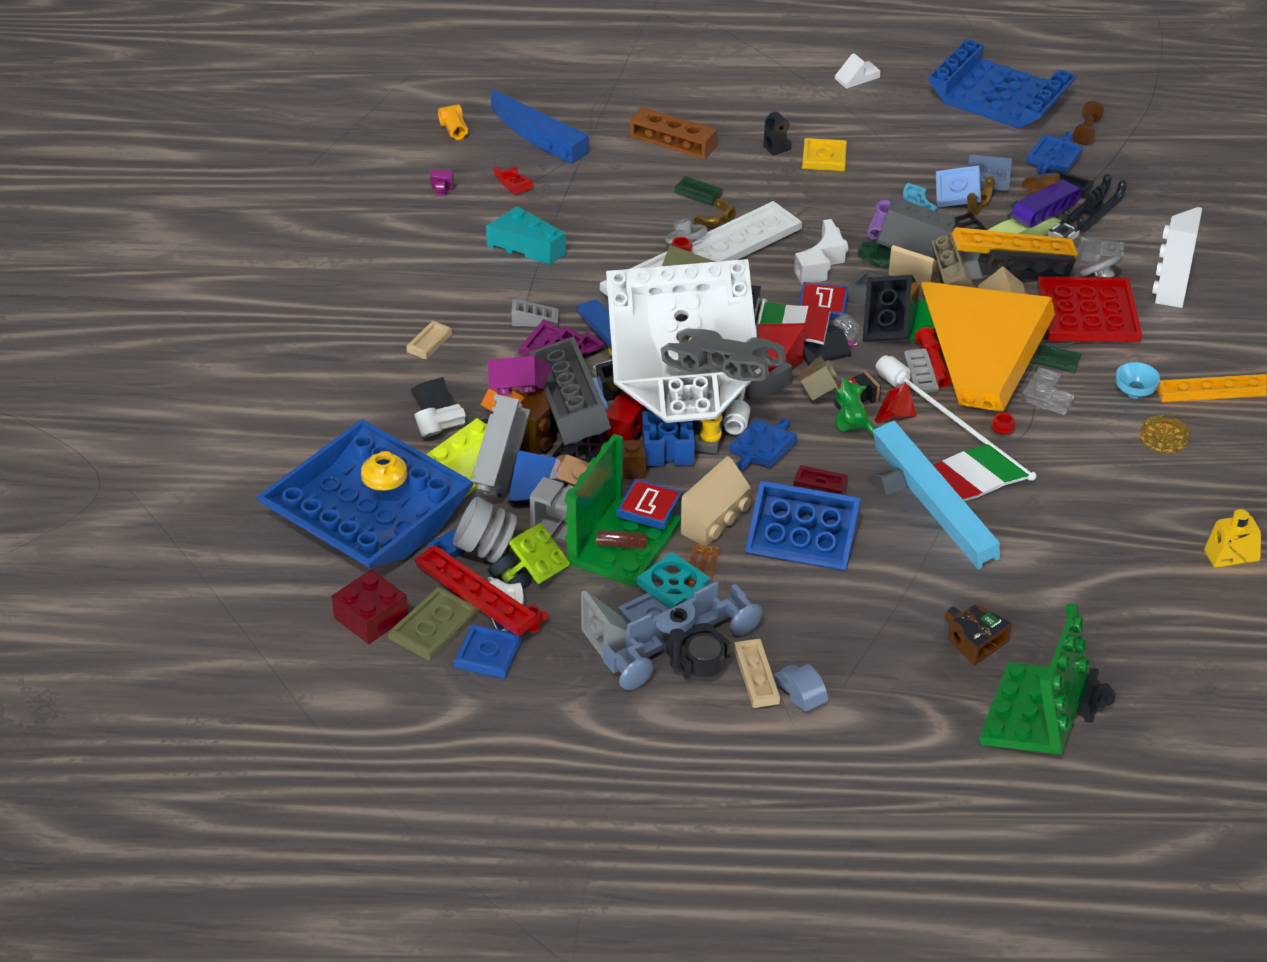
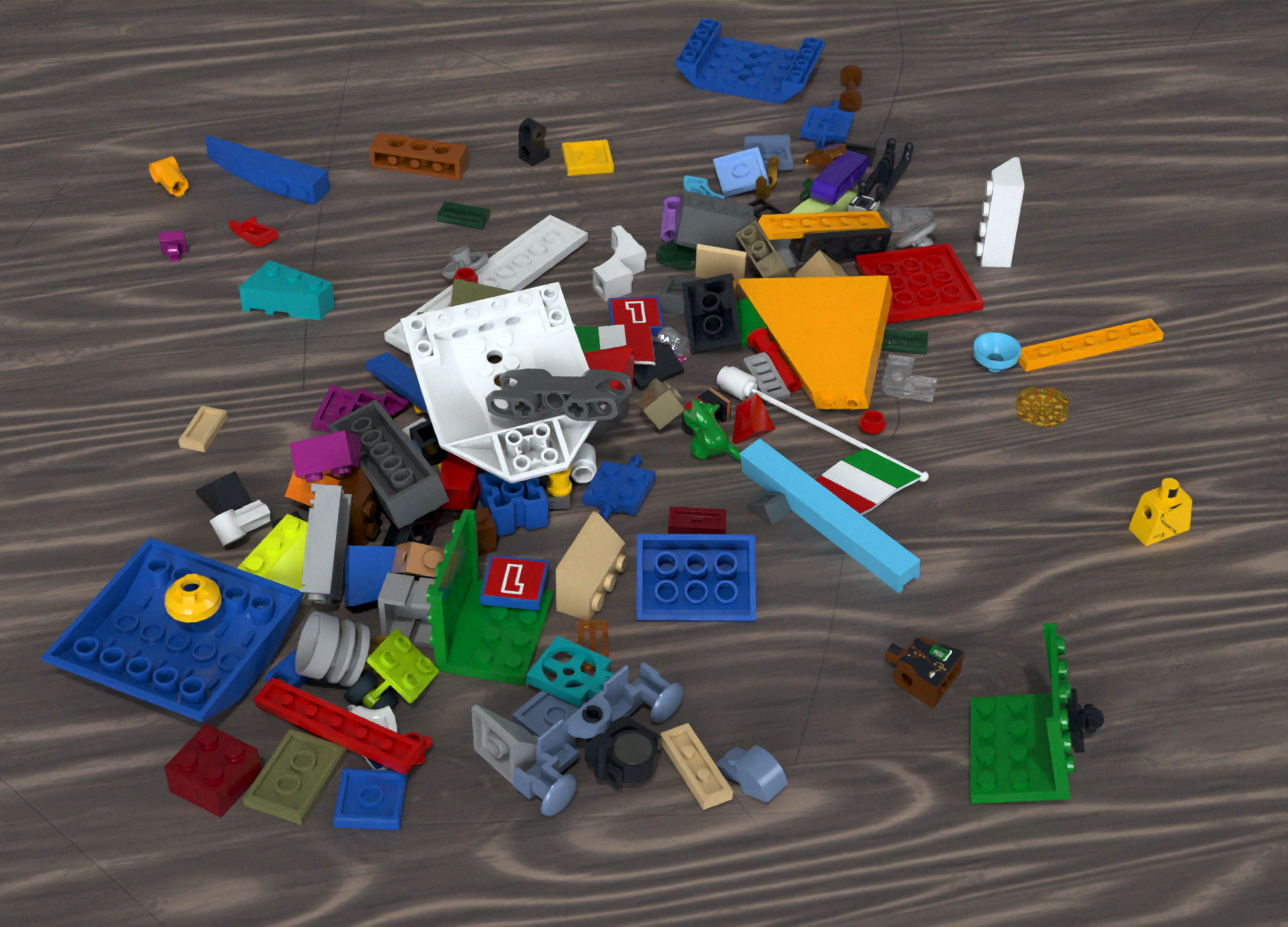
camera: 15 degrees left, 0 degrees up
light grey slope [511,299,559,327] -> none
clear red axle [596,530,647,549] -> none
pearl gold cap [694,199,736,228] -> none
white slope [835,53,880,89] -> none

